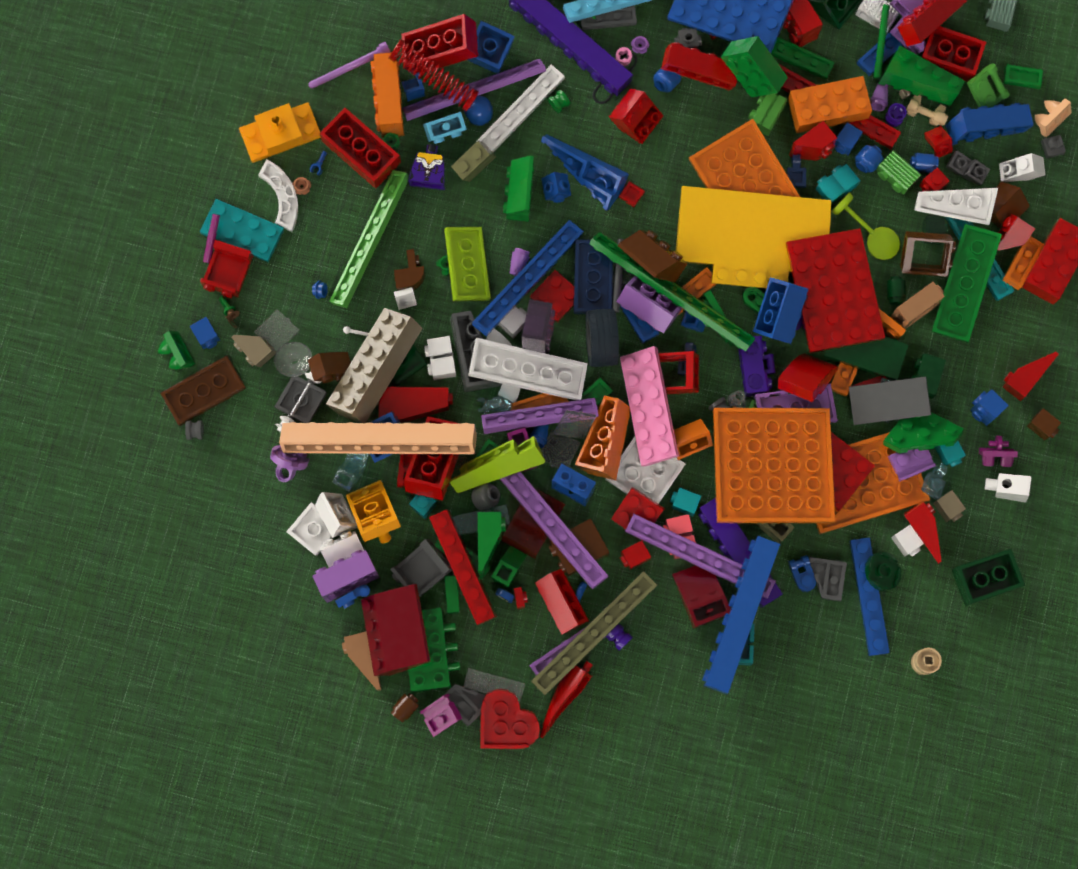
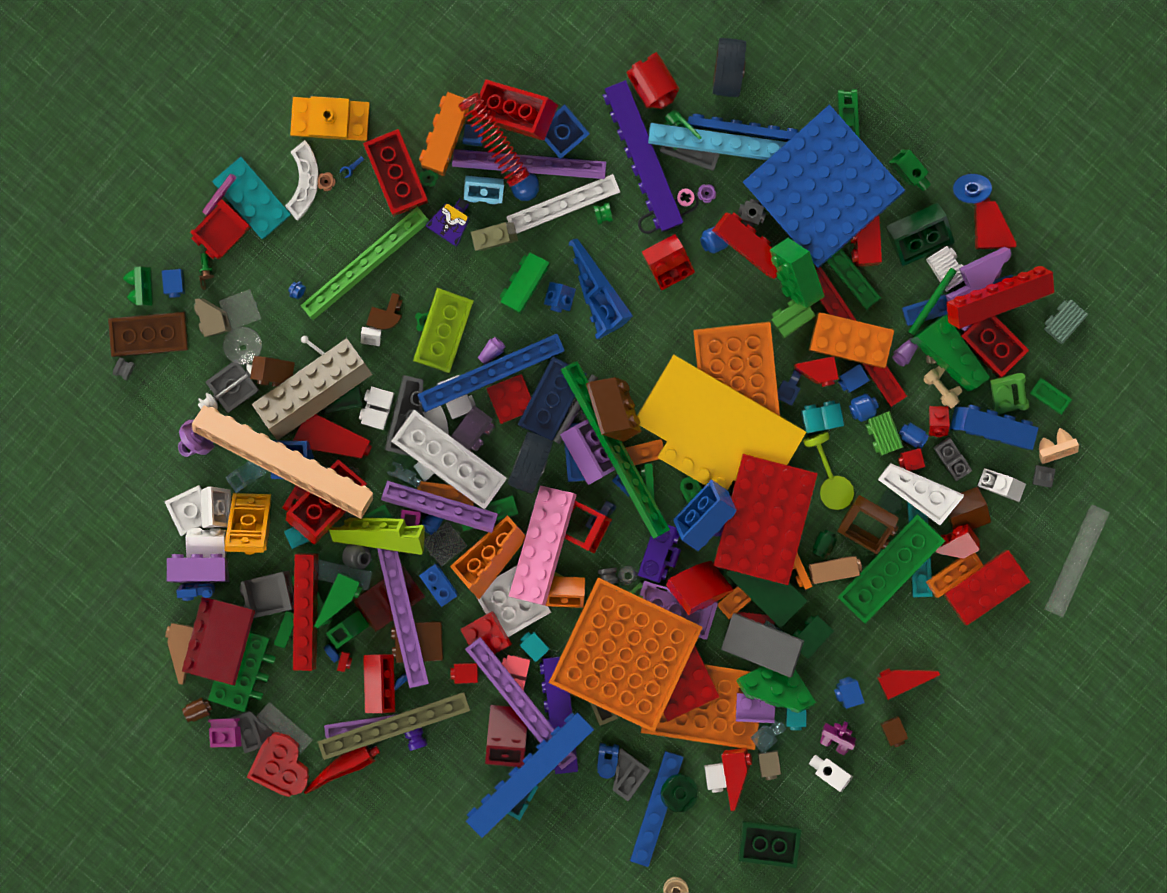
camera: 25 degrees right, 10 degrees up
medium lavender piece [308,42,391,89] -> none
clear piece [554,410,596,439] -> none
red tile [619,181,645,207] -> none
dark purple wheel [885,103,907,127] -> none

